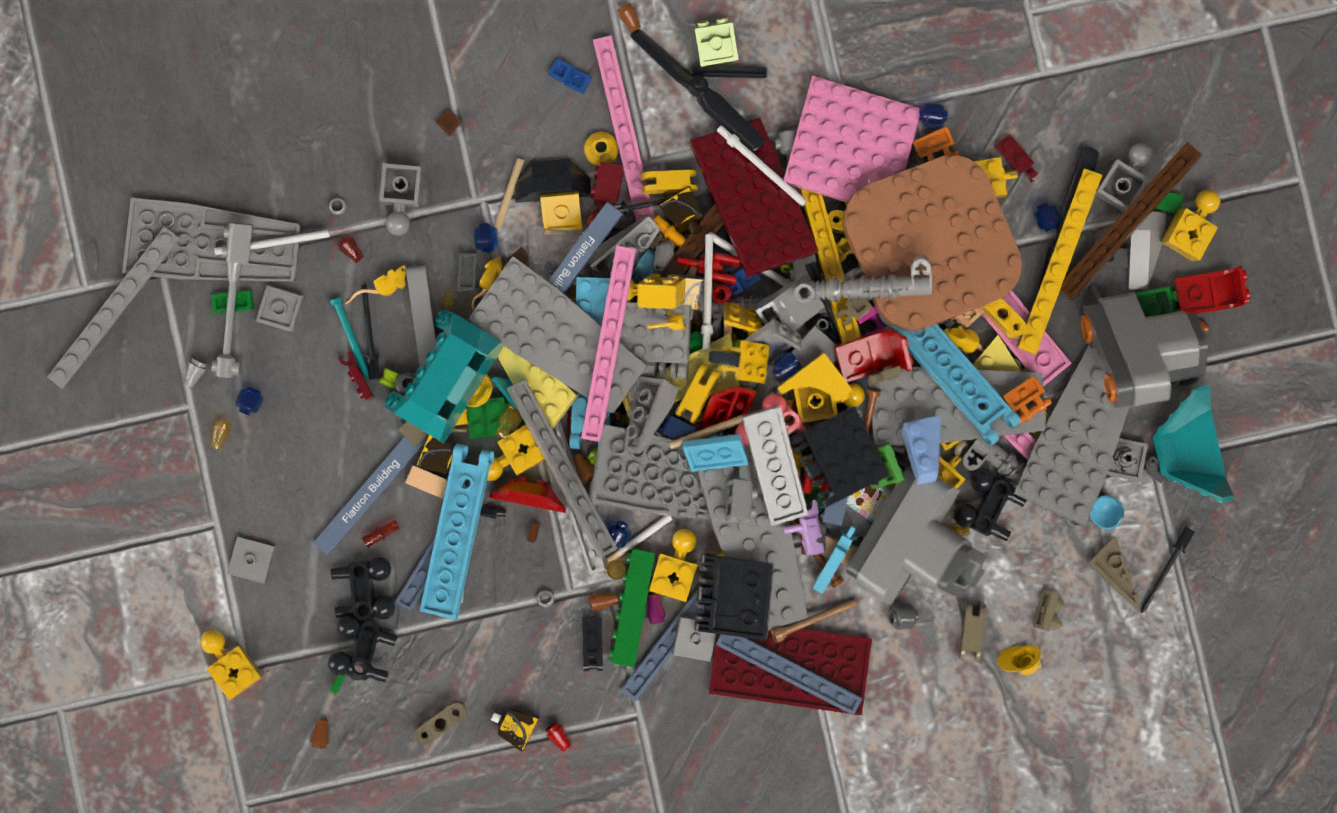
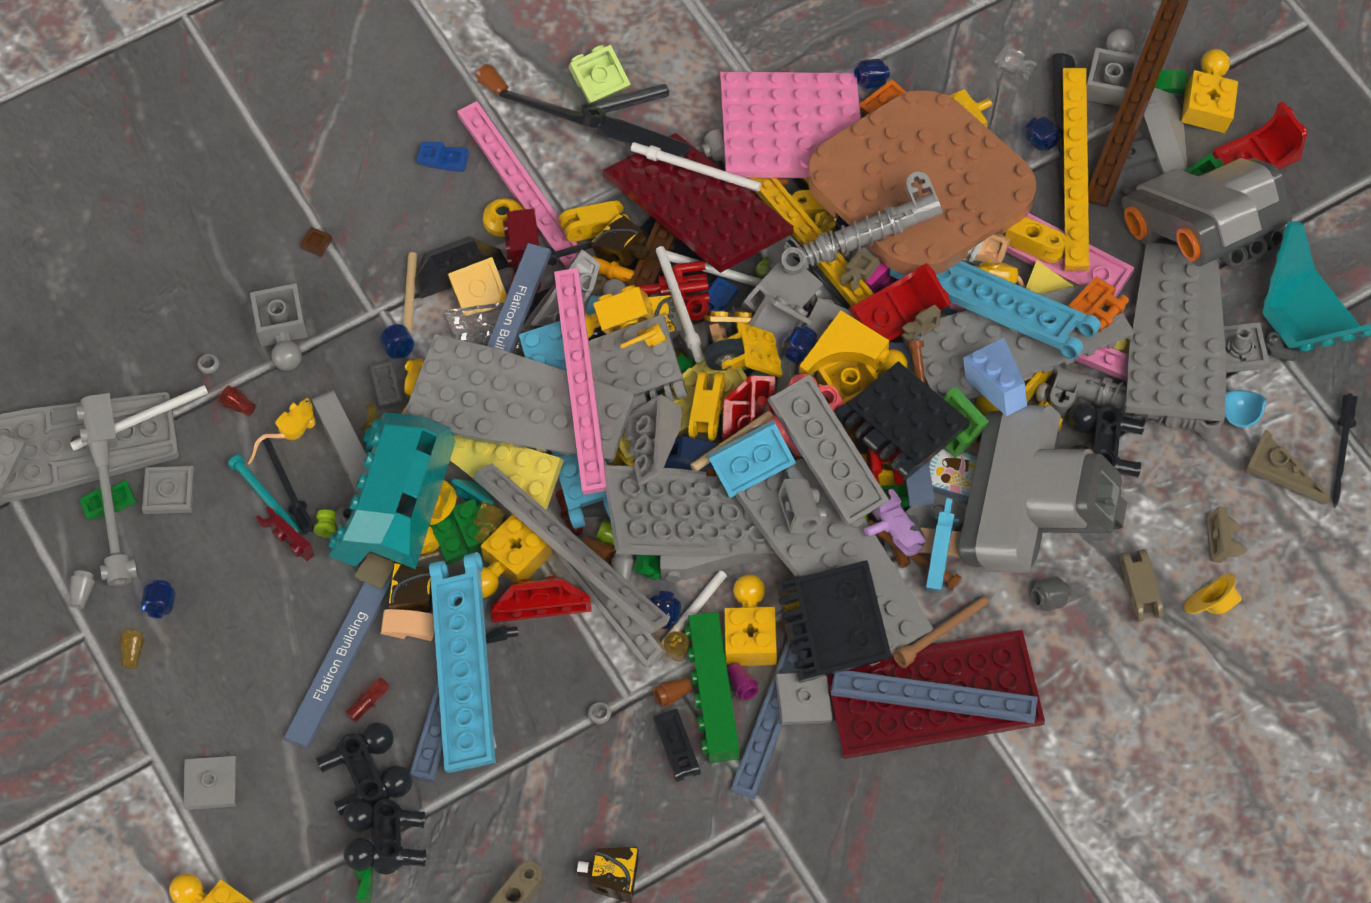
camera: 15 degrees left, 25 degrees down
reddish brown tile [527,523,540,543] -> none
red cone [545,722,572,751] -> none
dark red plate [995,134,1039,182] -> none

